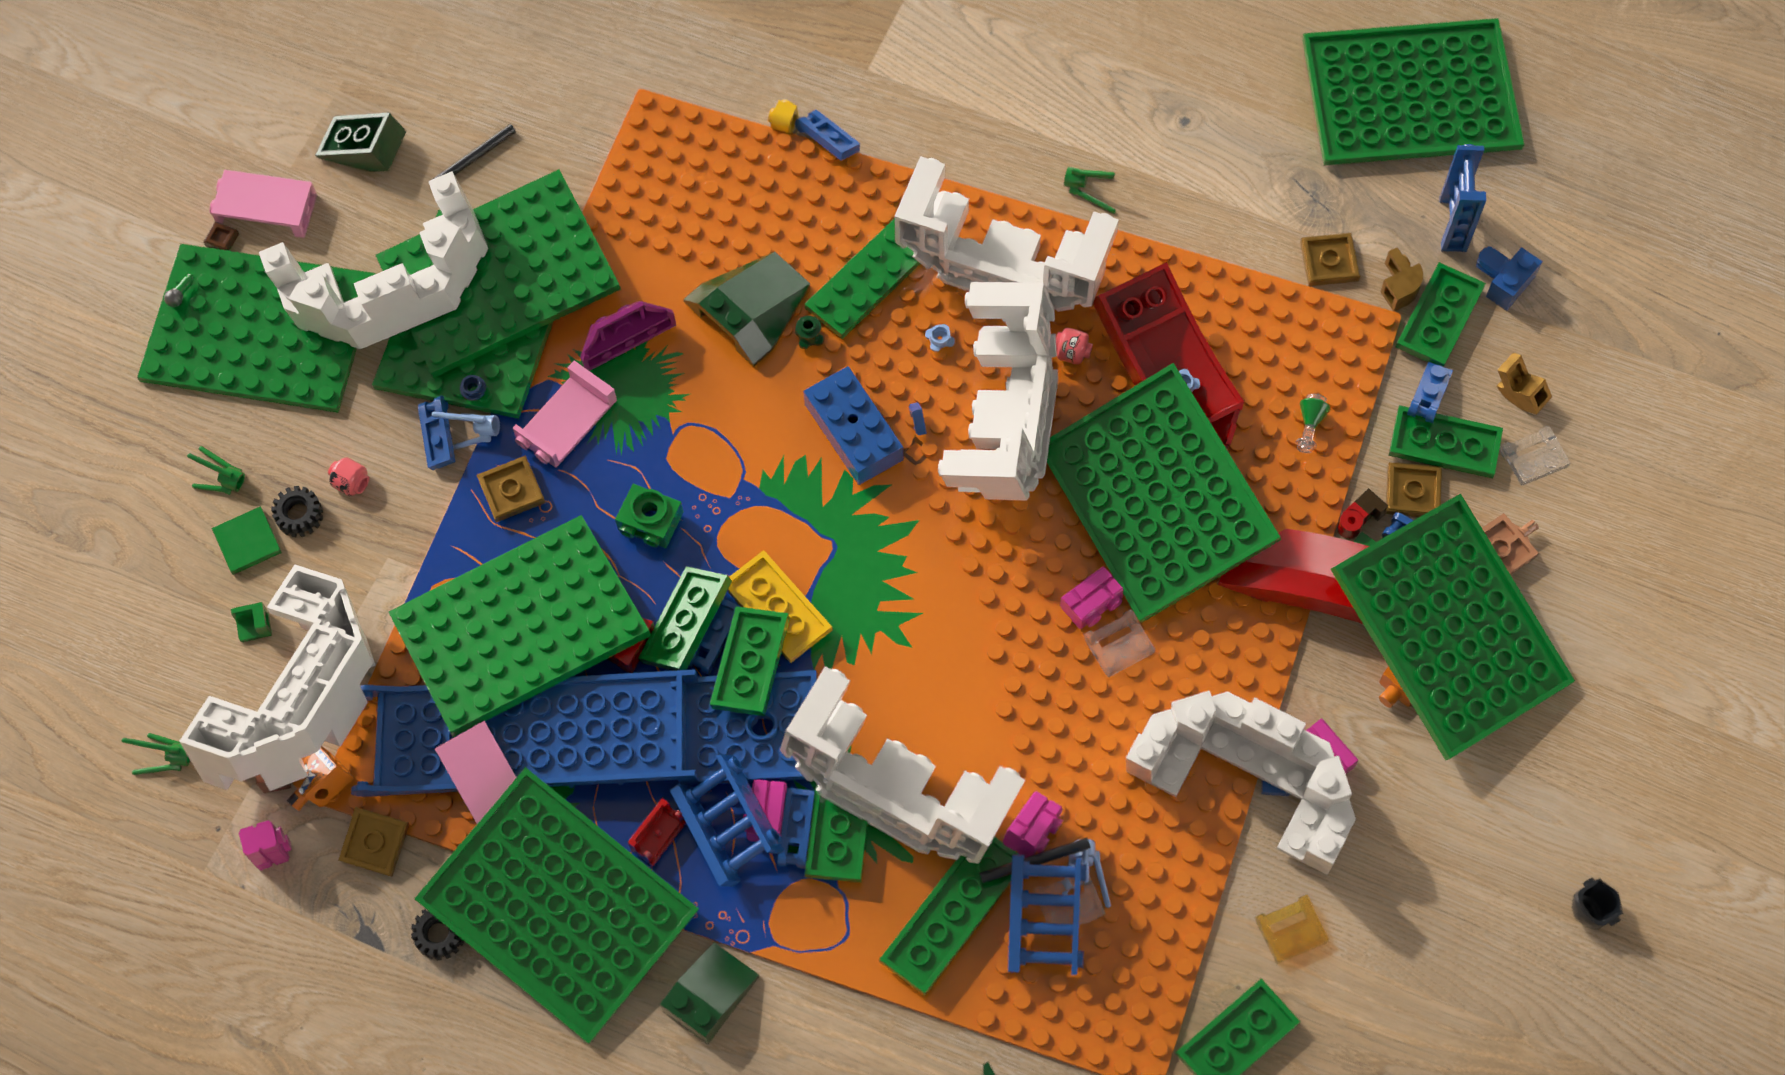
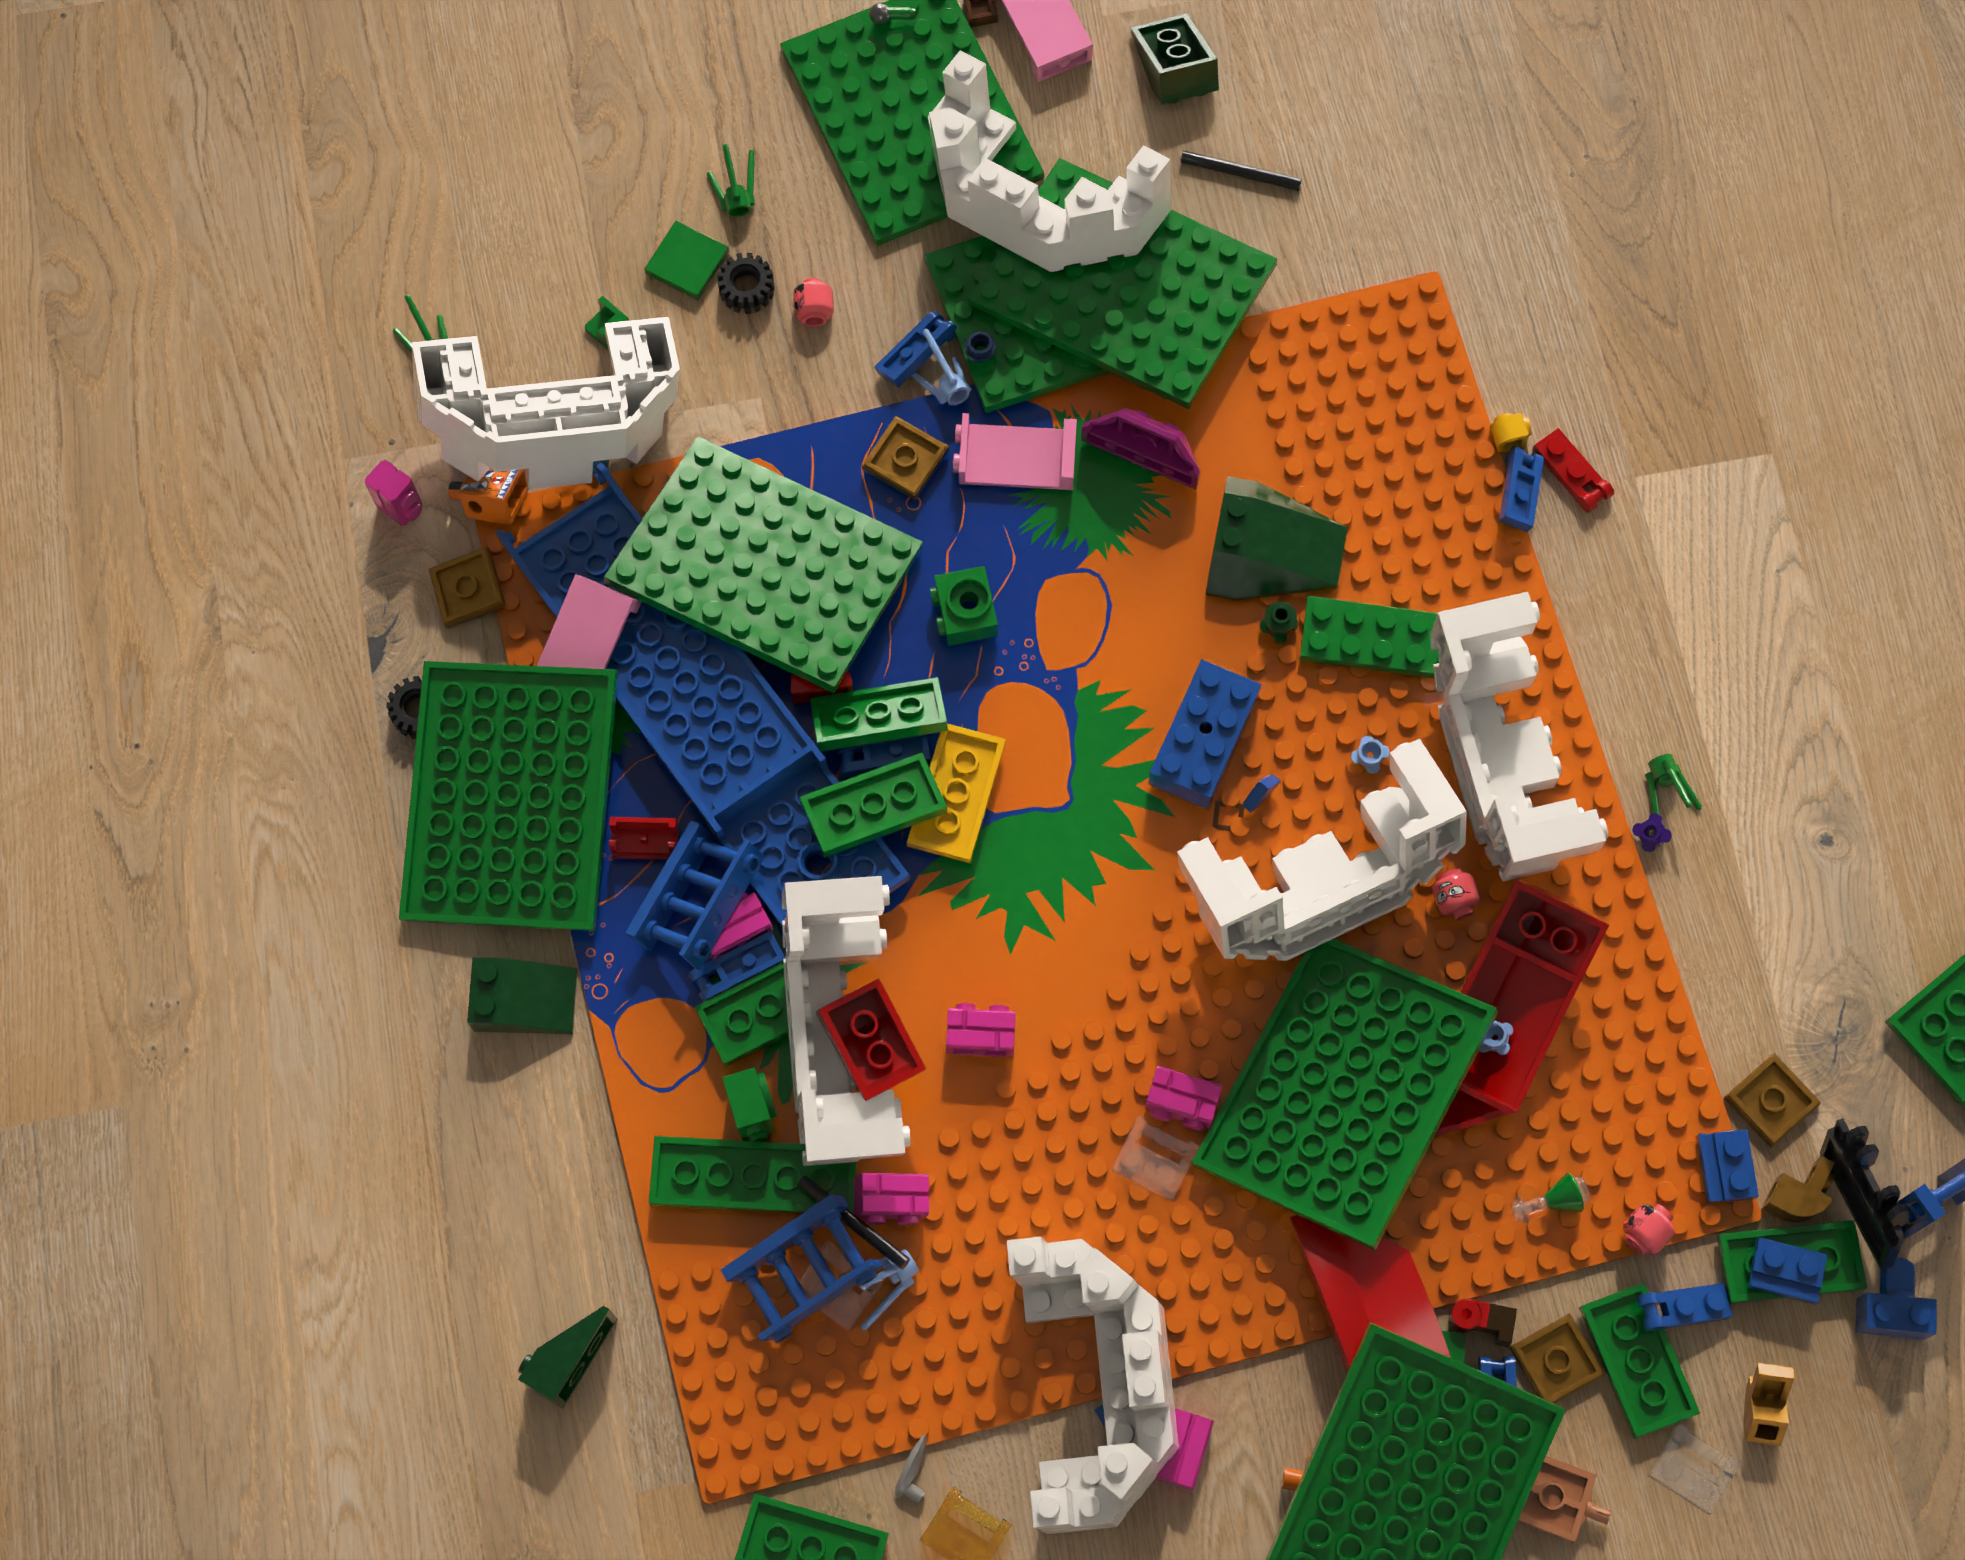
camera: 55 degrees right, 5 degrees up
none -> green brick [722,1067,778,1143]
none -> red slope [816,978,926,1101]
none -> light grey bar [895,1435,927,1504]
none -> dark pink brick [946,1003,1016,1057]
none -> red plate [1532,428,1615,513]
none -> coral head [1623,1204,1675,1256]
none -> dark purple plate [1632,813,1672,852]
none -> blue plate [1696,1129,1759,1203]
none -> blue plate [1747,1237,1827,1305]
none -> black hinge [1820,1118,1911,1270]

